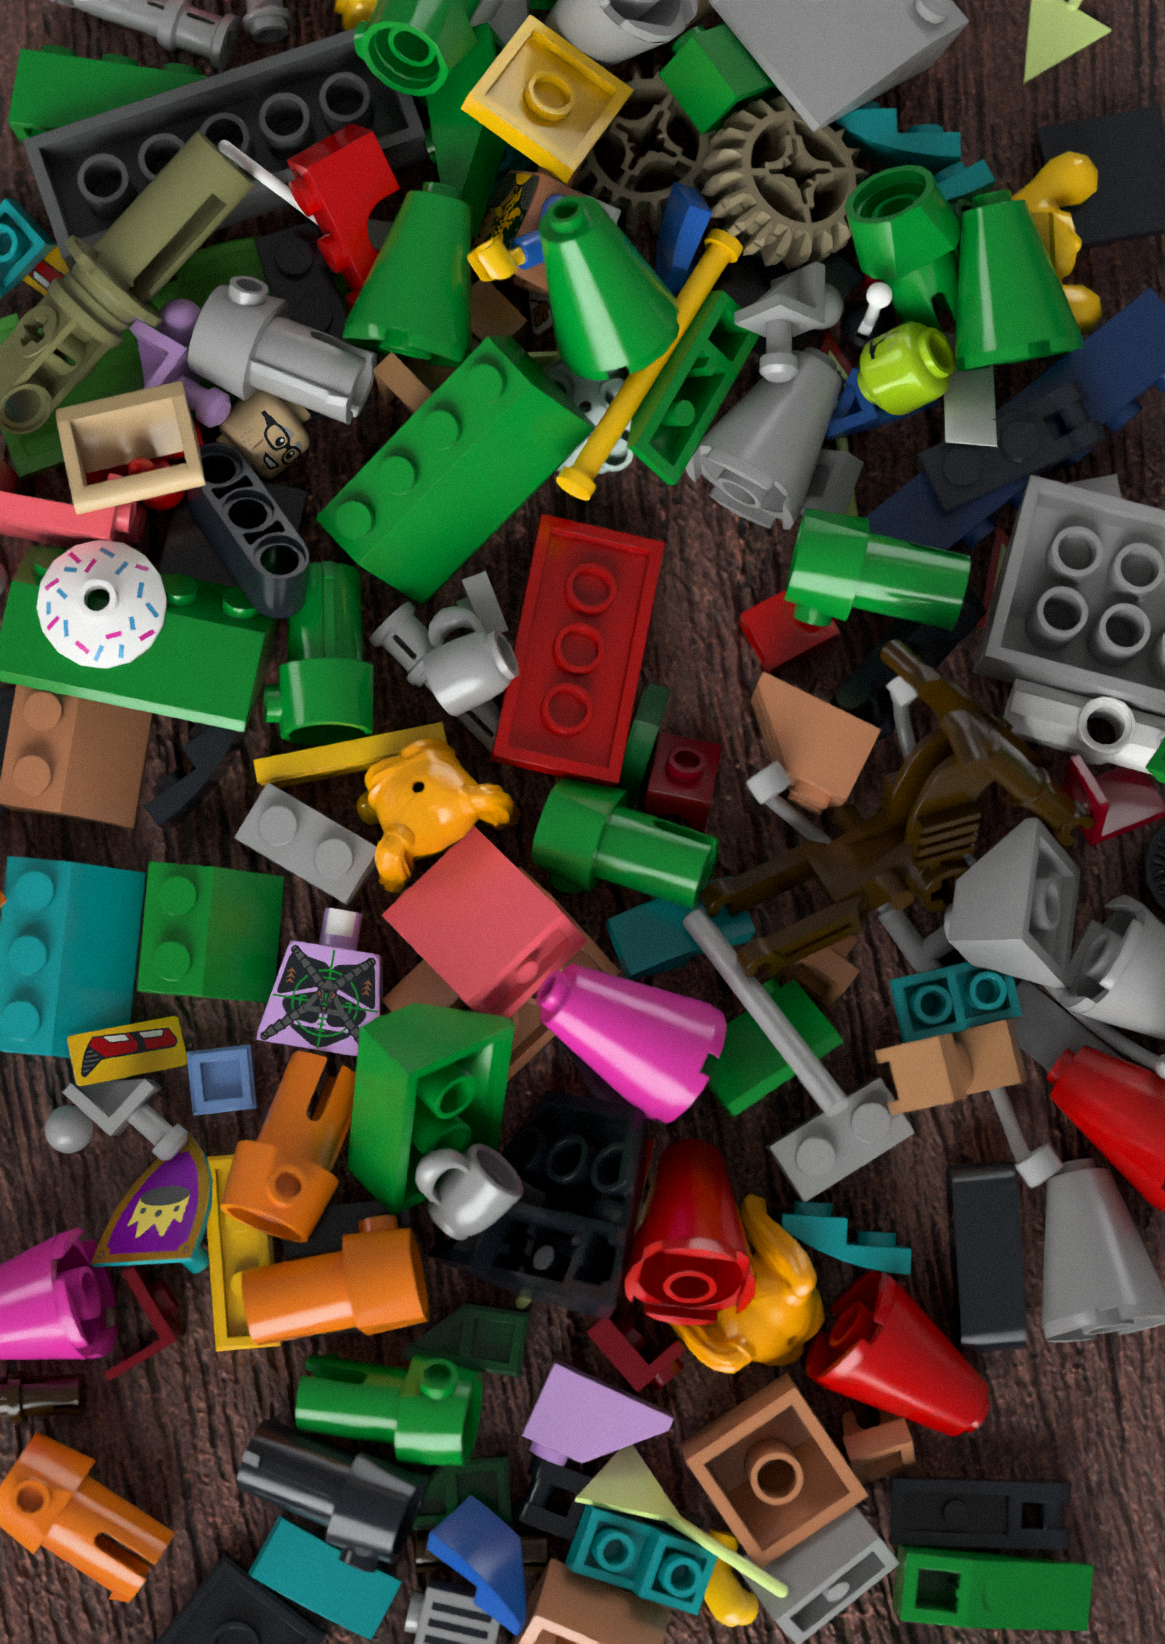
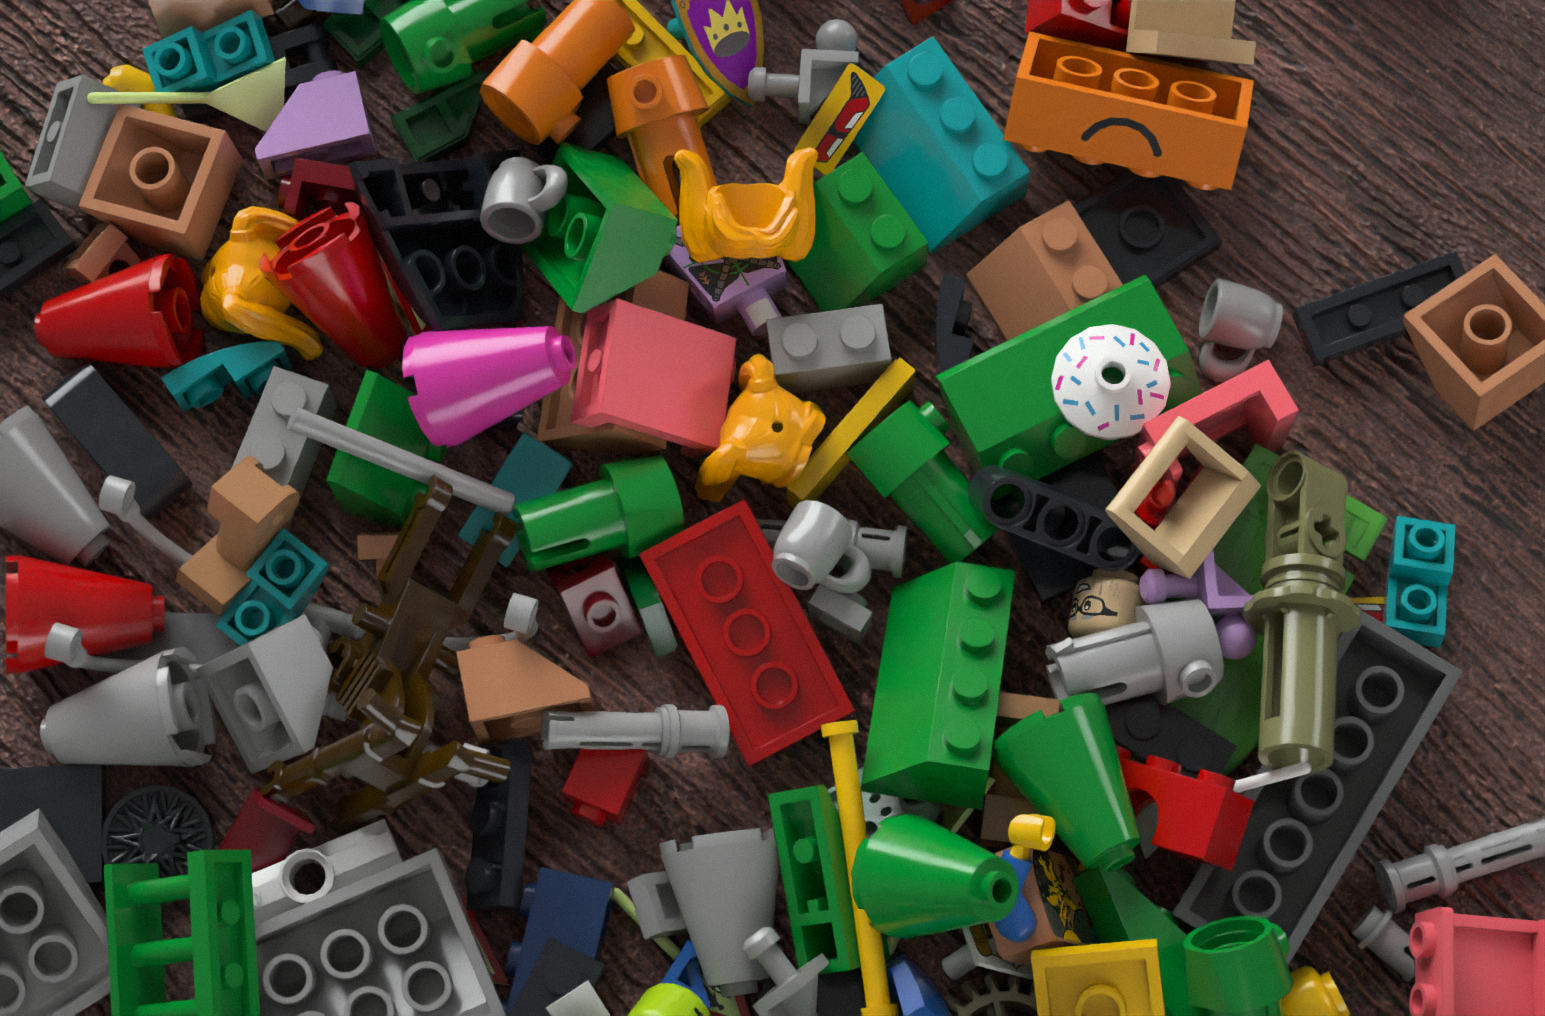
camera: 145 degrees right, 10 degrees down
green slope [8,45,208,142] -> none
medium blue tile [186,1044,259,1116] -> none
green piece [784,508,971,630] -> none
none -> light grey pin [541,704,729,759]
none -> light orange hair [673,147,818,263]

